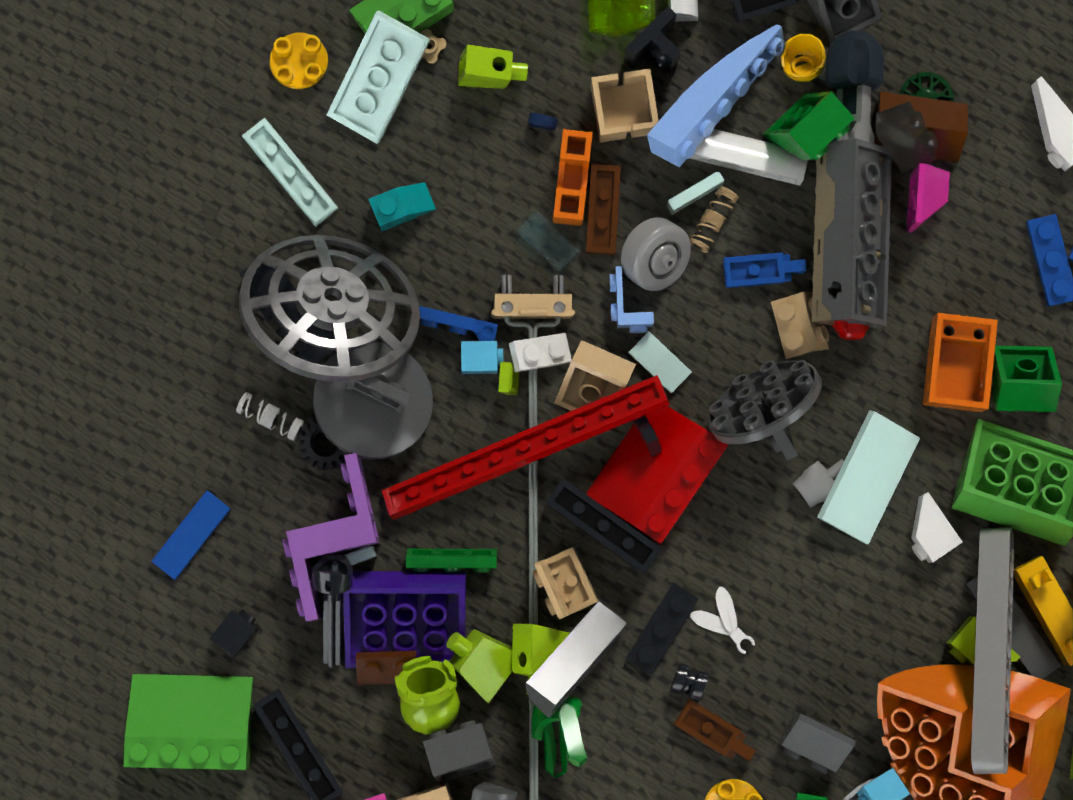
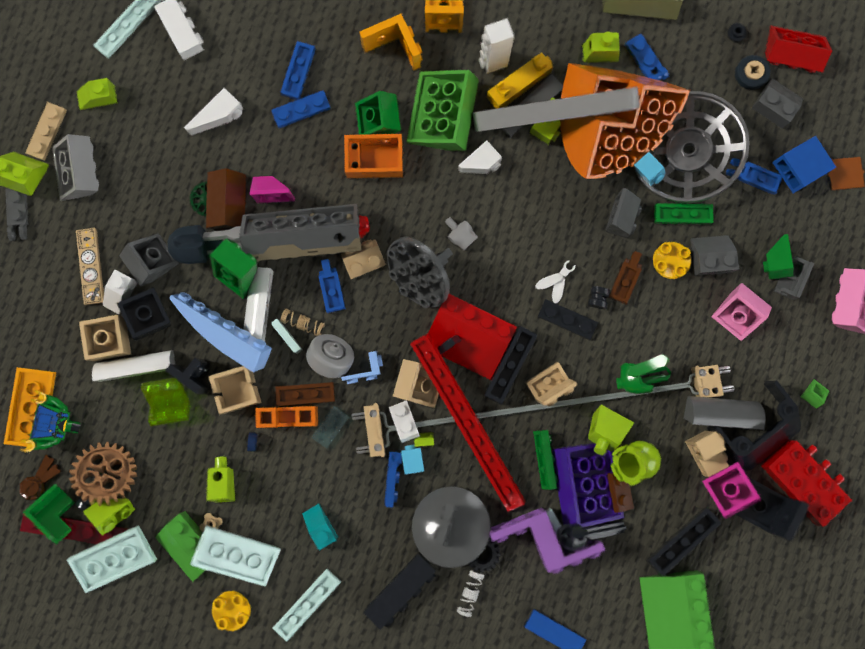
camera: 95 degrees left, 0 degrees up
black brick [209,609,258,657] -> none
flat silver dish [239,235,420,382] -> none
dark grey slope [423,721,497,784] -> none
lime torso [512,624,570,694] -> none
brick [526,601,627,718] -> none
light aqua tile [628,331,692,394] -> none
yellow hair [781,34,826,82] -> none
light aqua tile [817,410,920,544] -> none
clear smoke brick [876,102,938,173] -> none

